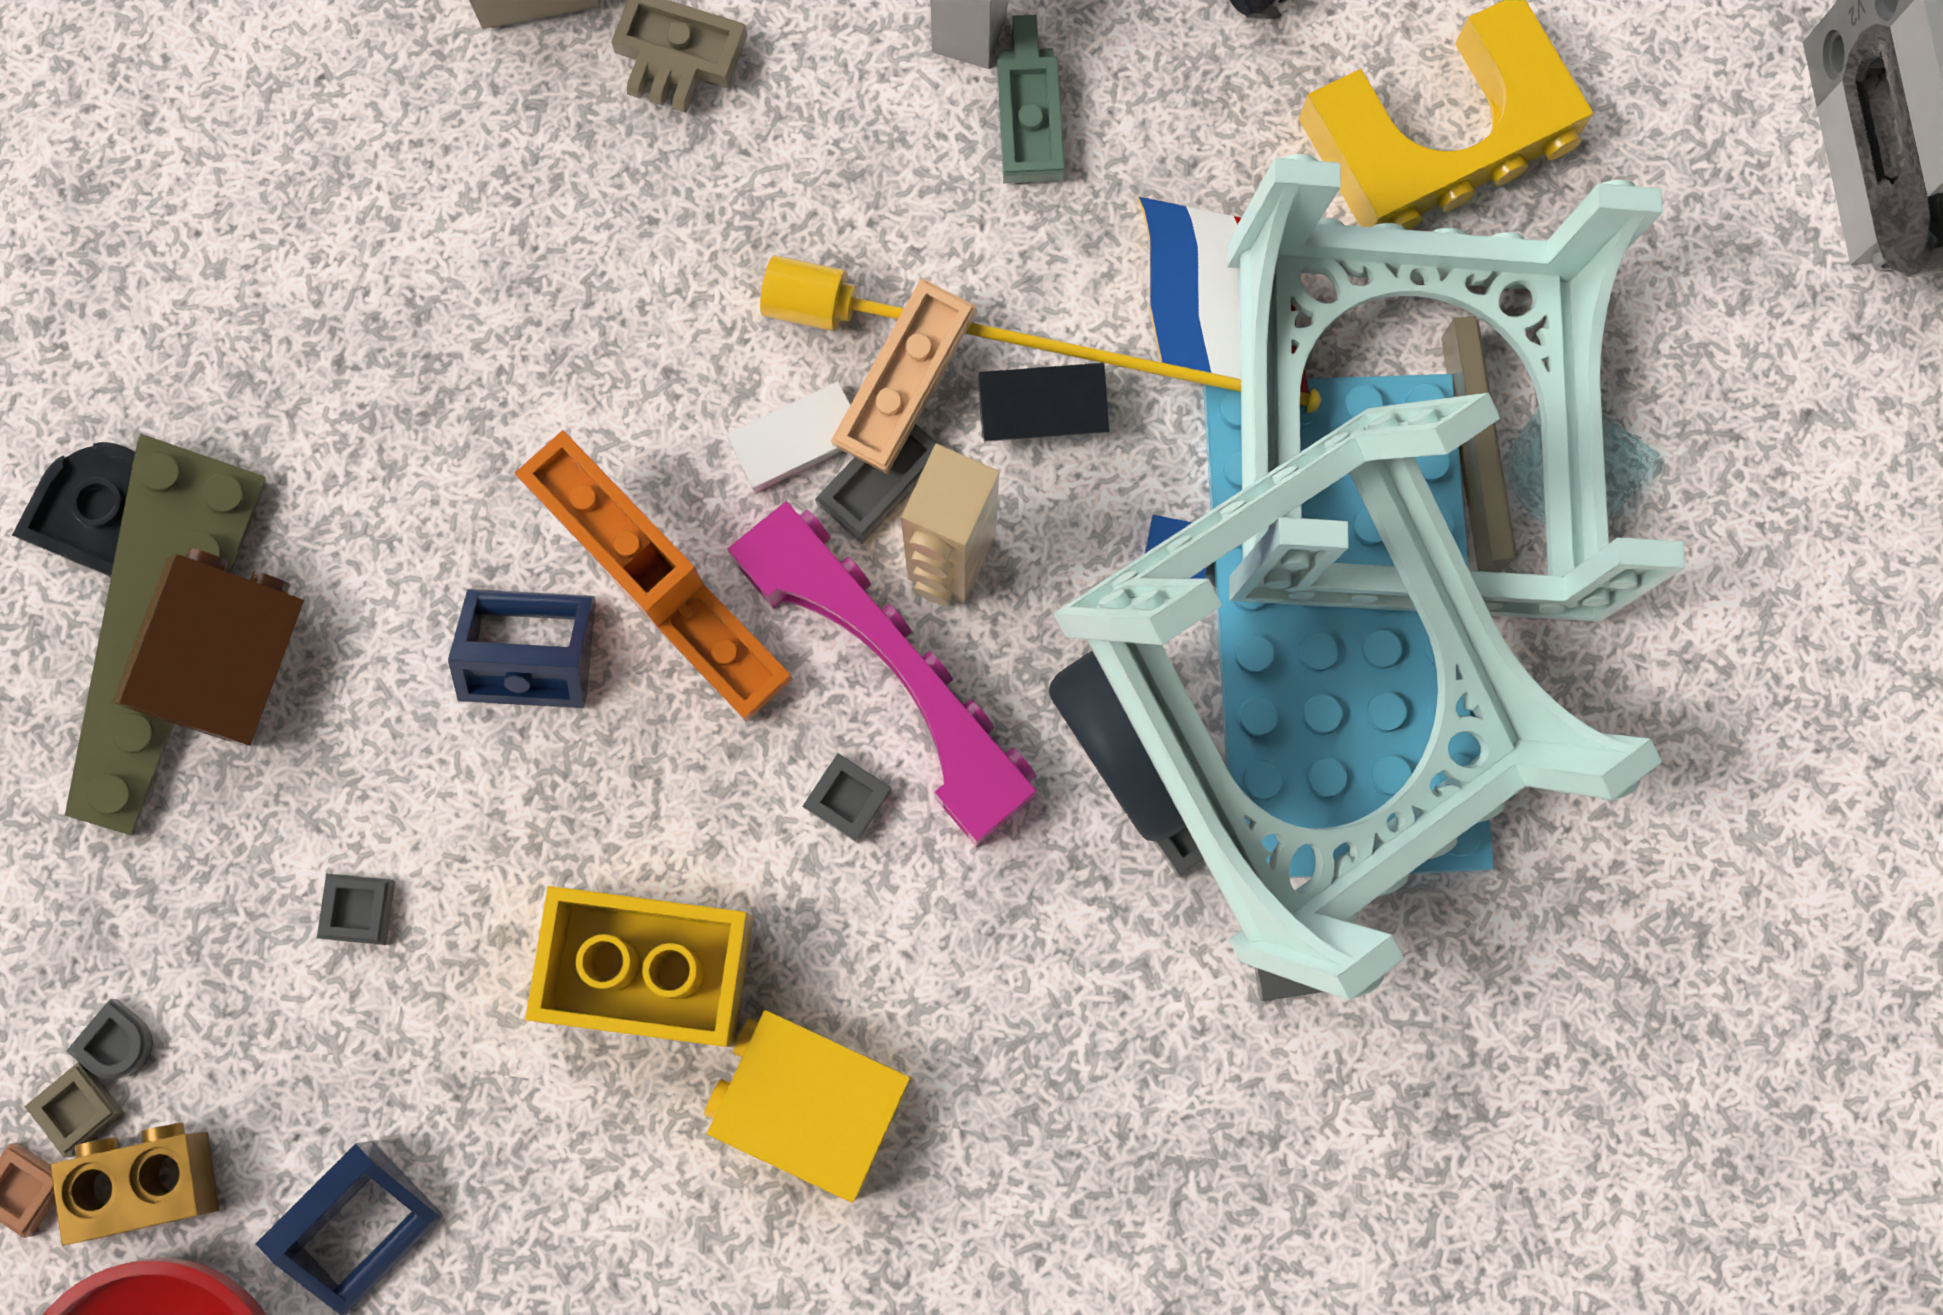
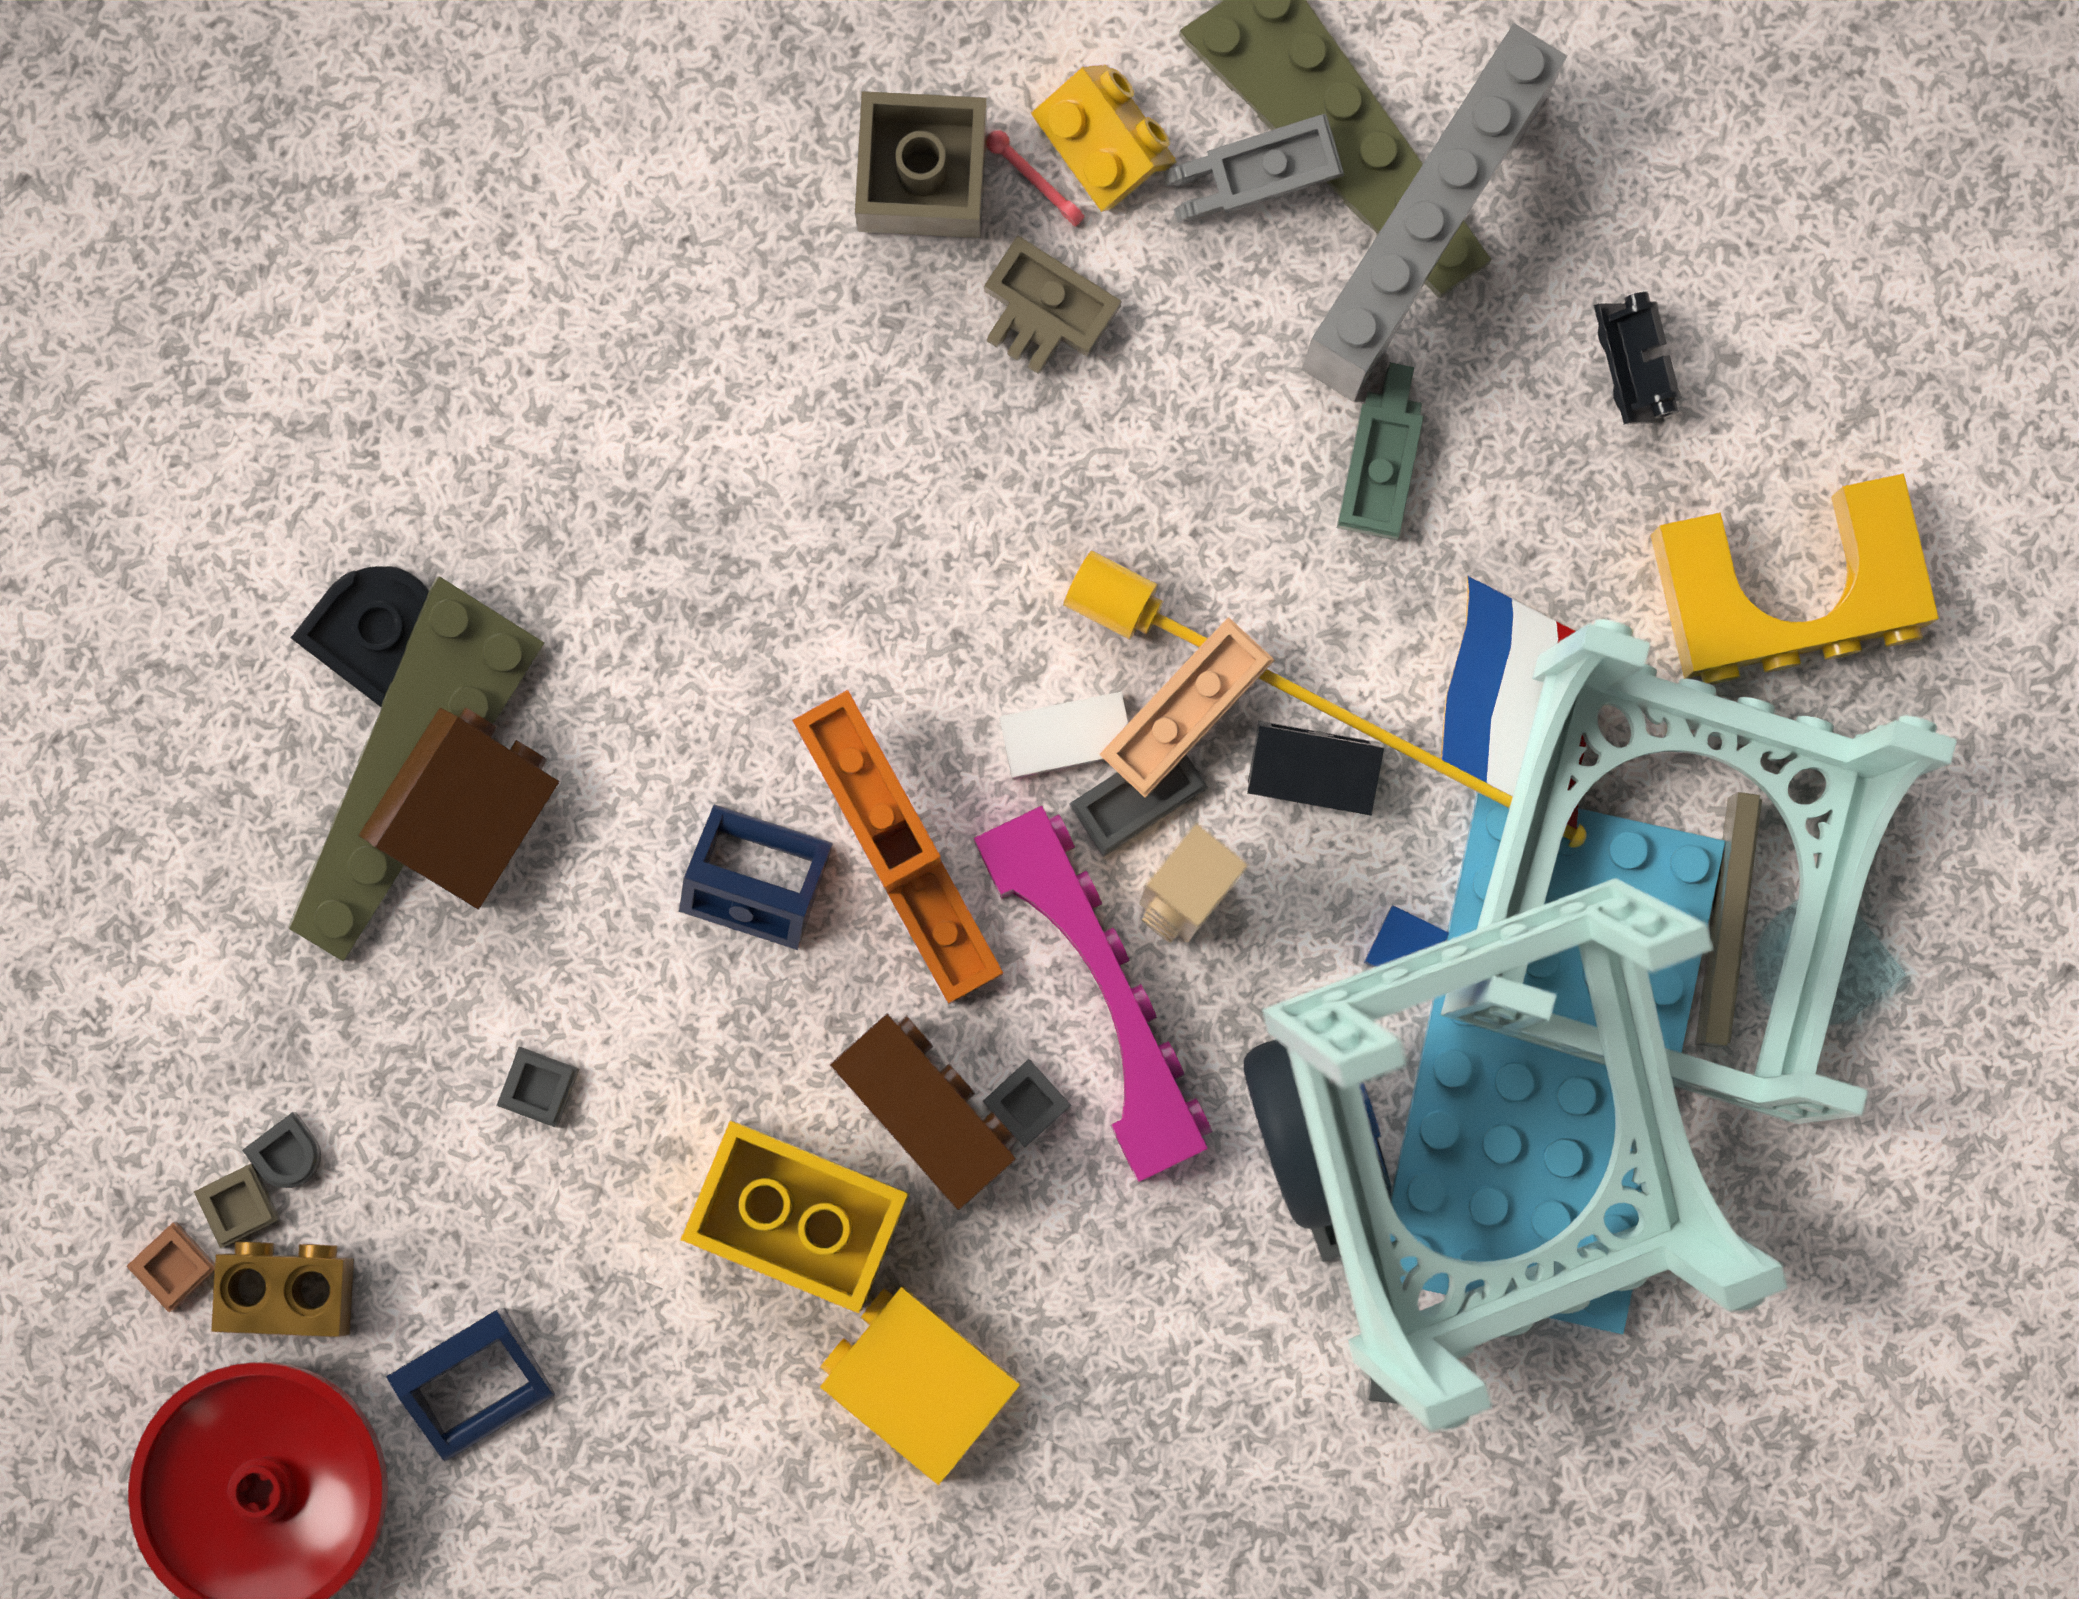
camera: 15 degrees right, 5 degrees up
none -> reddish brown brick [829,1013,1018,1210]

